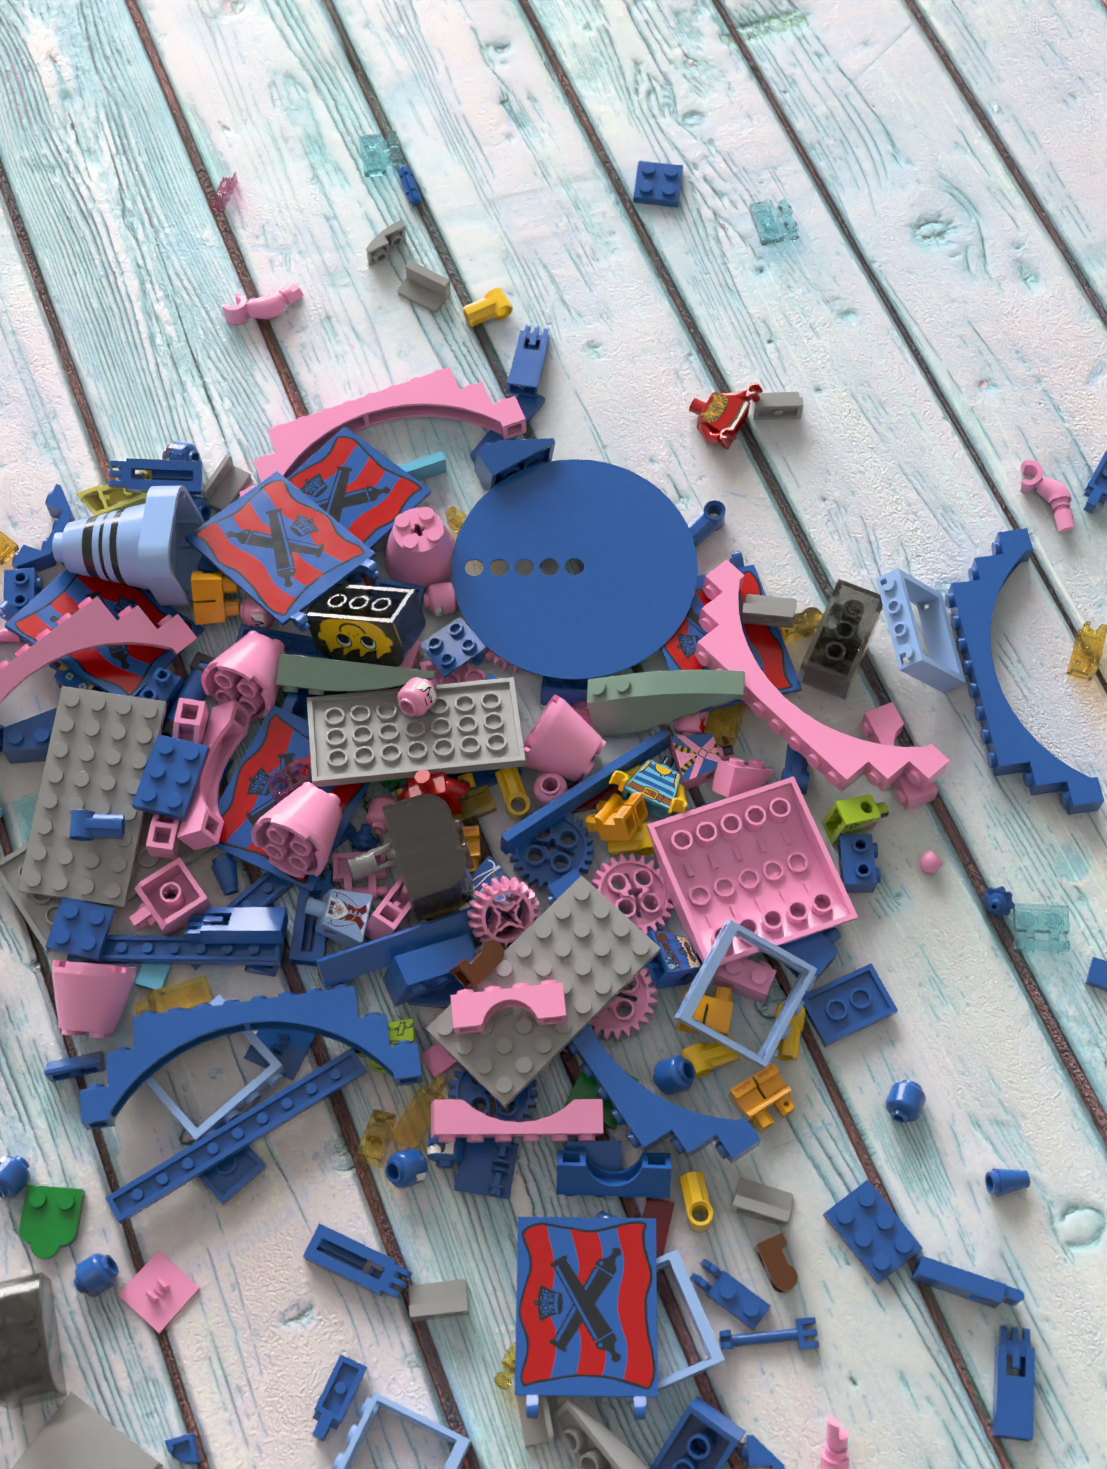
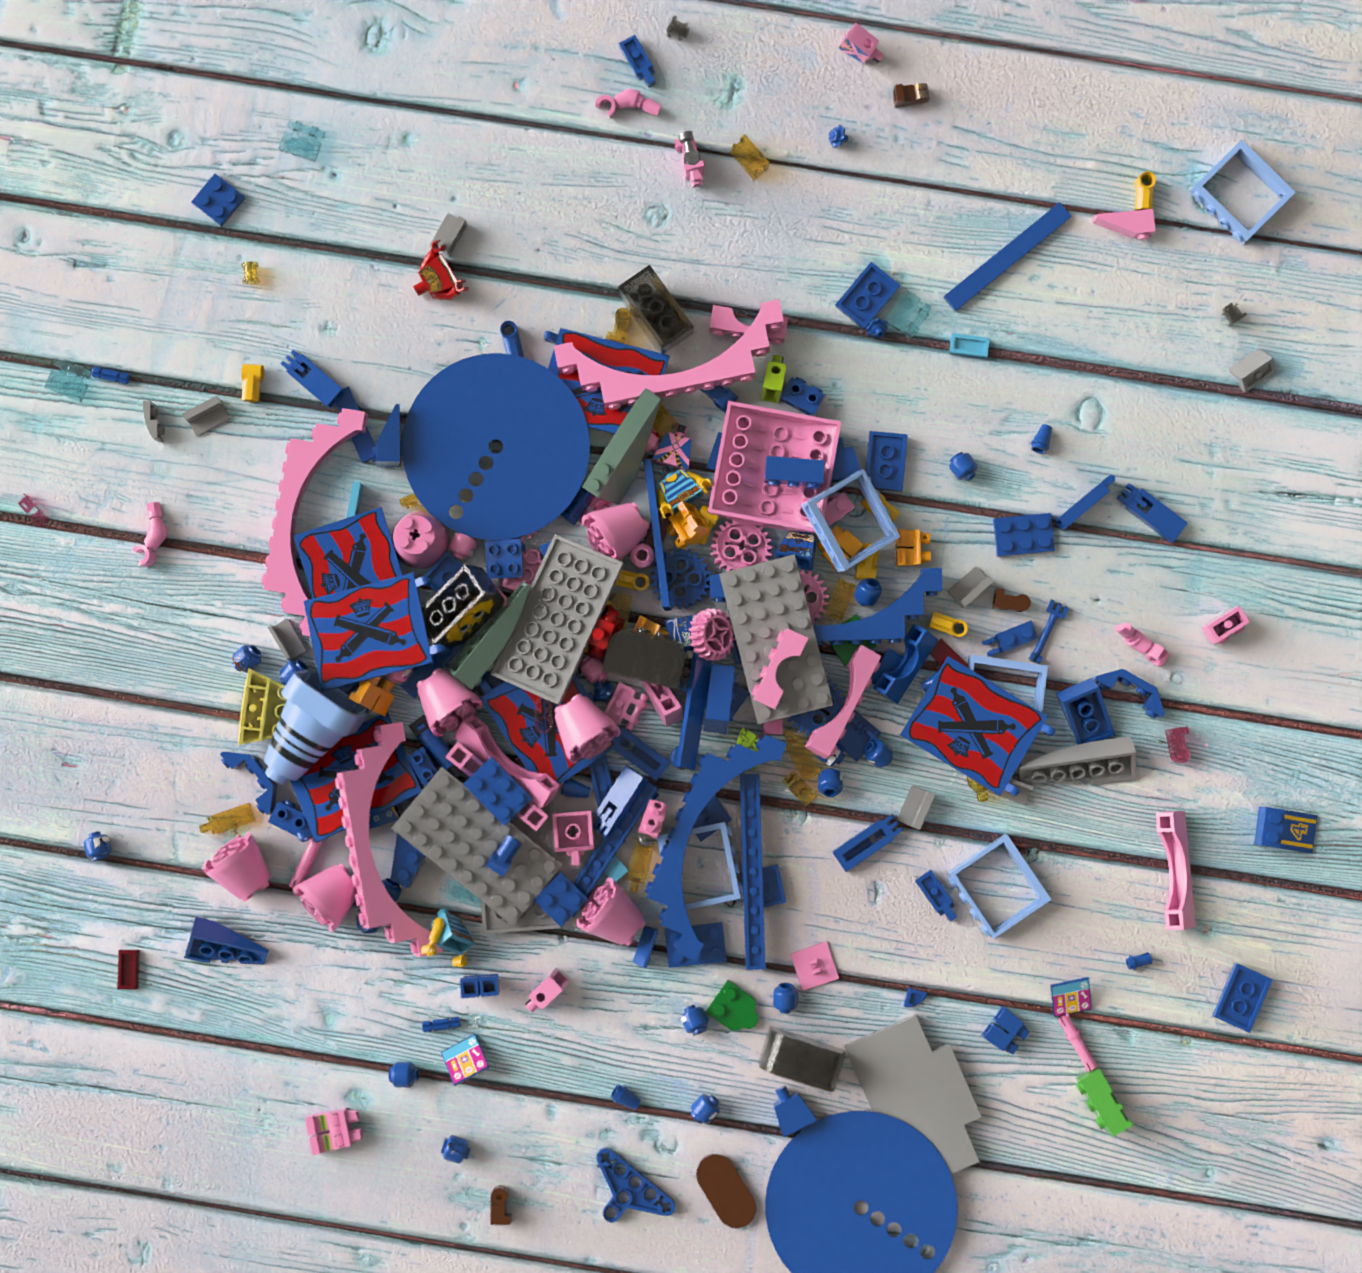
camera: 60 degrees left, 20 degrees up
blue hinge [108,458,202,495] -> none
light blue torso [305,889,373,948] -> none
light grey hinge [346,842,399,881] -> none
bright pink head [397,677,437,716] -> none
reddish brown leg [449,940,504,989] -> none
bright pink slope [711,757,774,798] -> none
light grey panel [742,594,797,628] -> none
light blue window [876,568,966,693] -> none
bright pink hinge [919,850,943,874] -> none
blue arch [945,528,1104,815] -> none
none -> clear yellow bush [241,262,260,285]
none -> bright pink hips [638,799,668,848]
none -> blue plate [665,922,727,968]
none -> hips [675,131,704,188]
none -> blue brick [764,456,825,489]
none -> clear yellow hinge [824,578,855,622]
none -> blue plate [835,262,900,330]
none -> blue head [864,739,893,768]
none -> medium azure tile [949,333,990,358]

